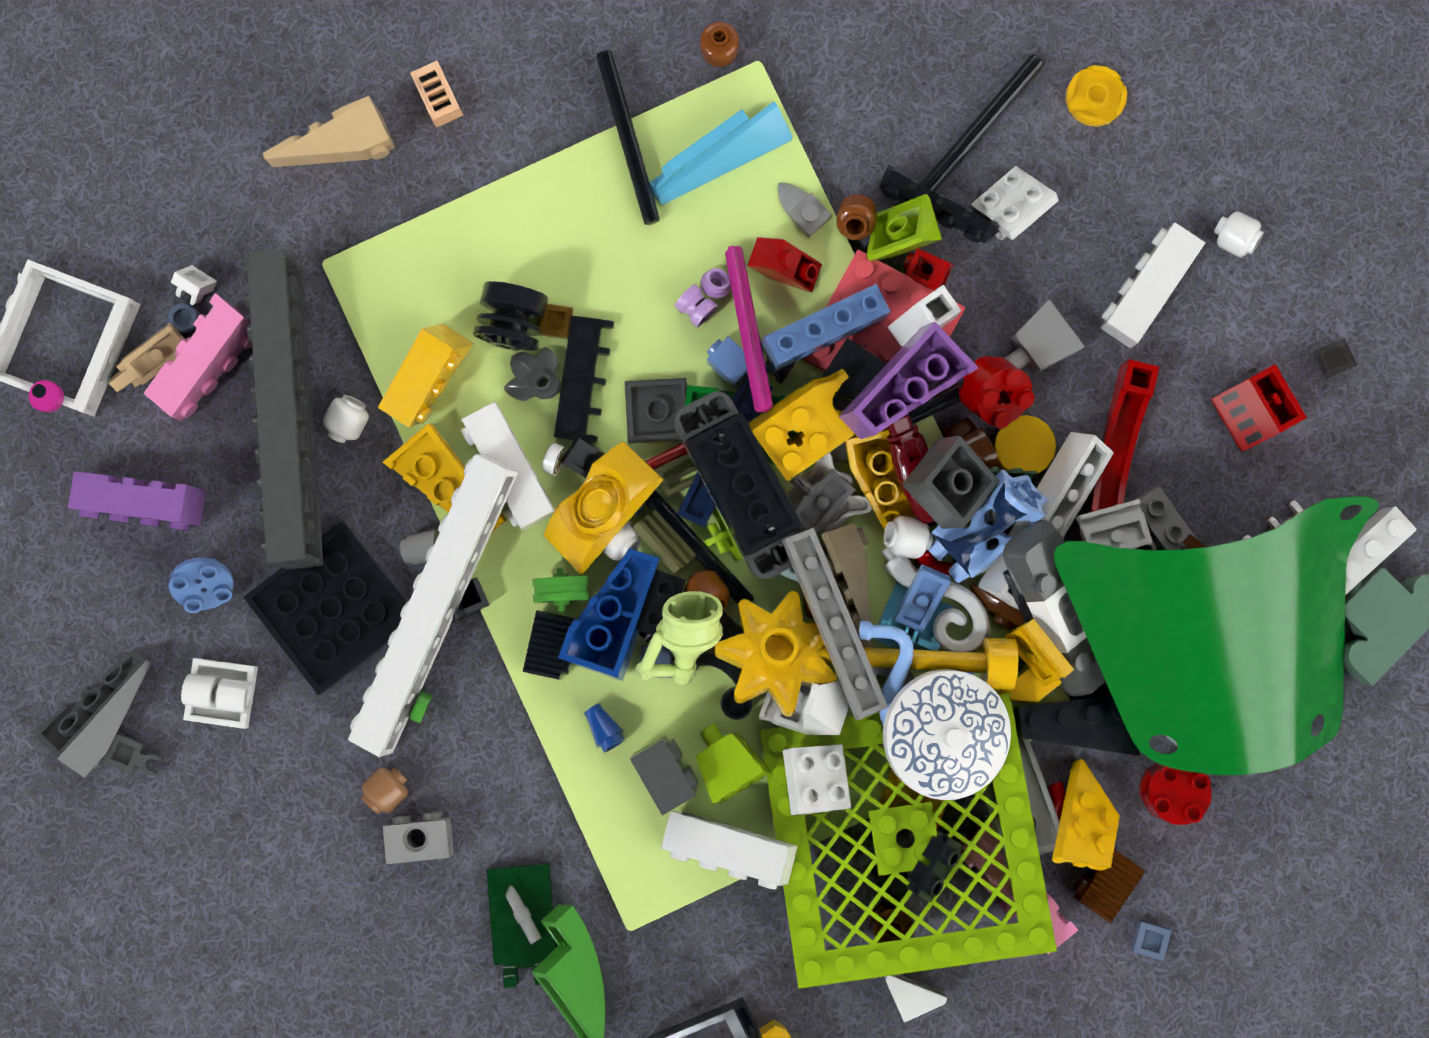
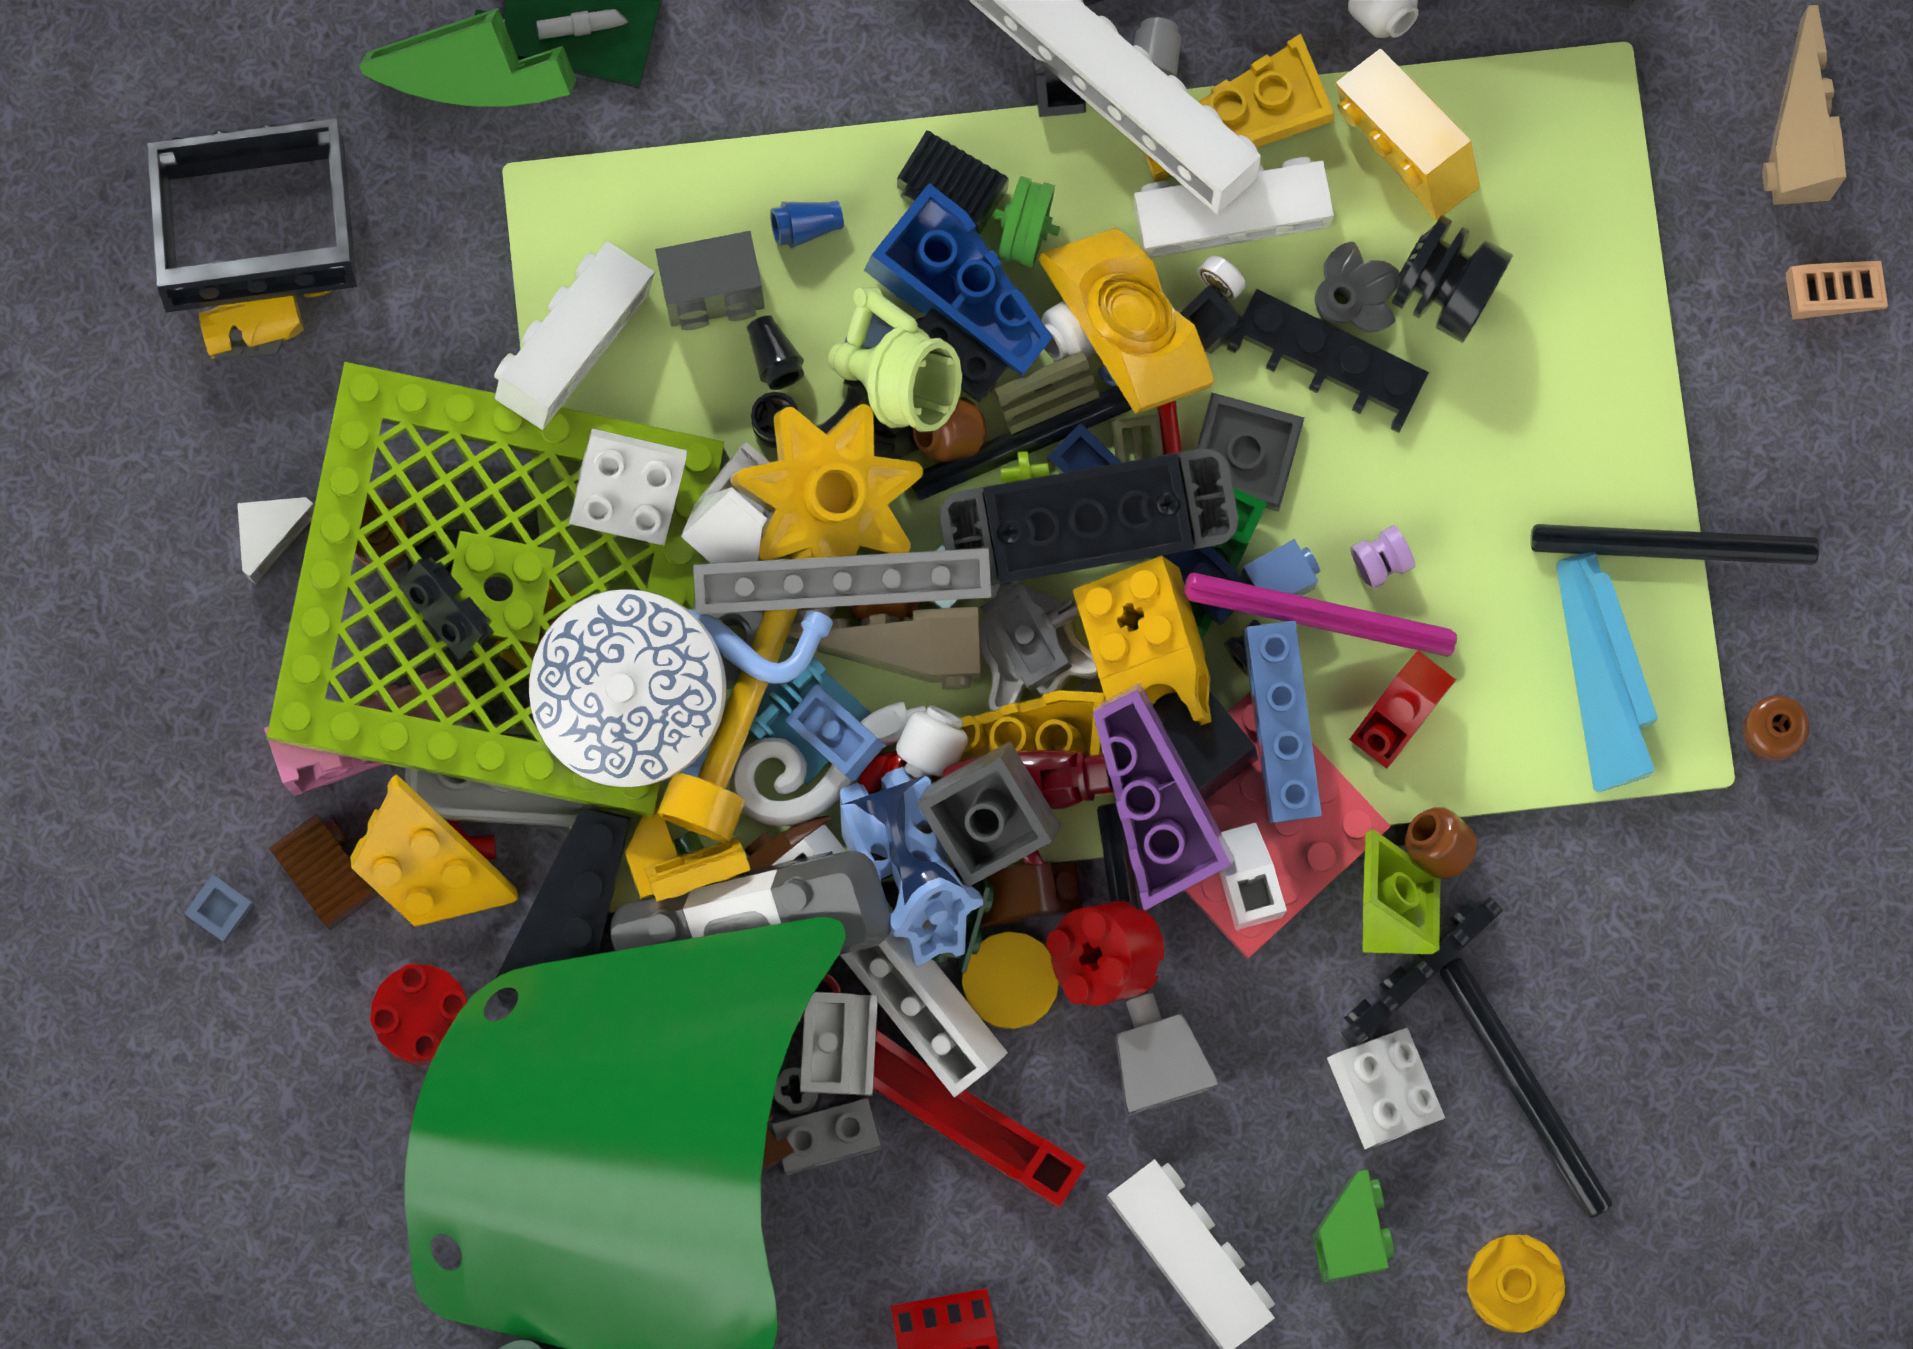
camera: 105 degrees right, 5 degrees down
pearl gold tile [539,304,573,339] -> none
lime torso [696,723,771,804] -> none
lavender plate [700,268,731,299] -> none
light grey plate [778,183,832,238] -> none
red brick [903,248,954,291] -> none
none -> black cone [747,315,804,390]
none -> bright green slope [1313,1169,1394,1283]

